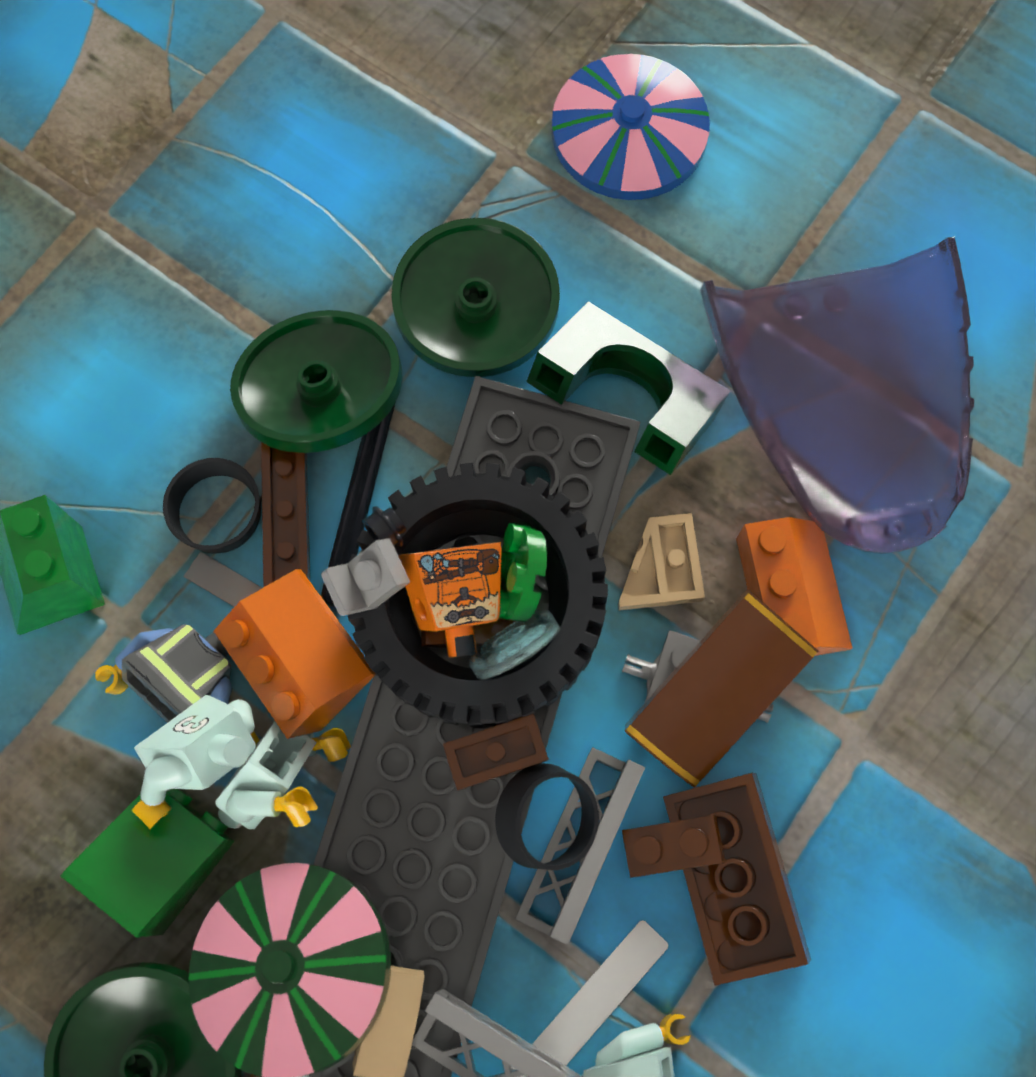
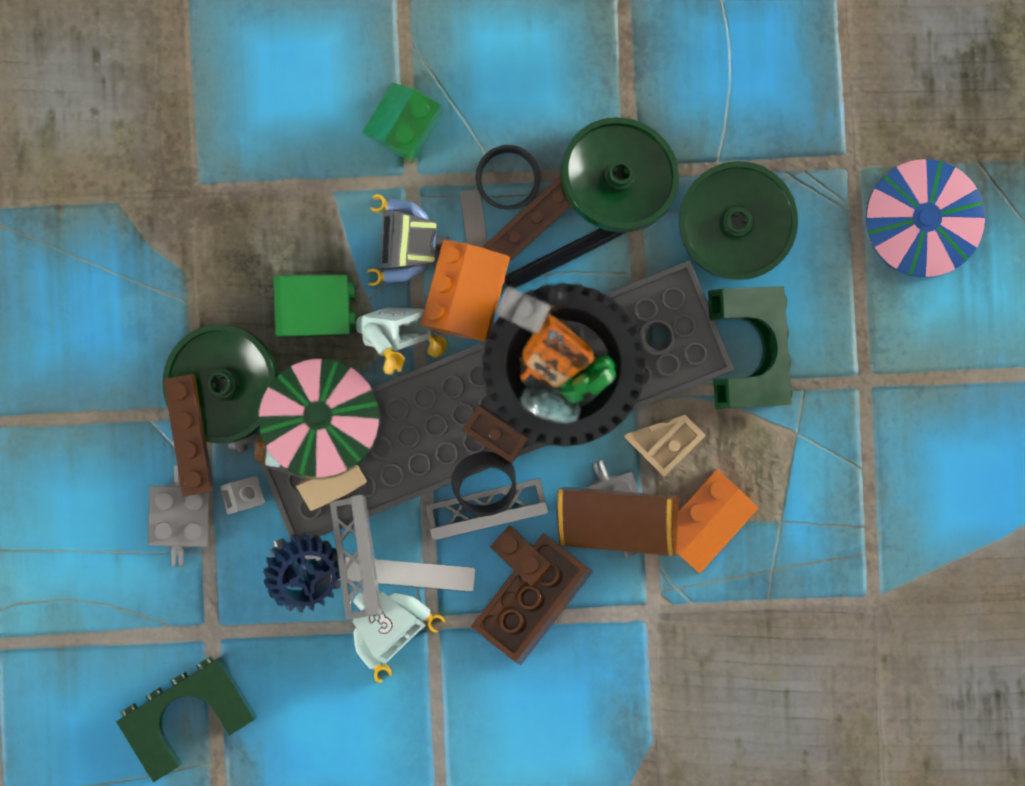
camera: 50 degrees right, 15 degrees up
light aqua torso [132,695,260,829] -> none
clear purple windscreen [700,237,974,554] -> none

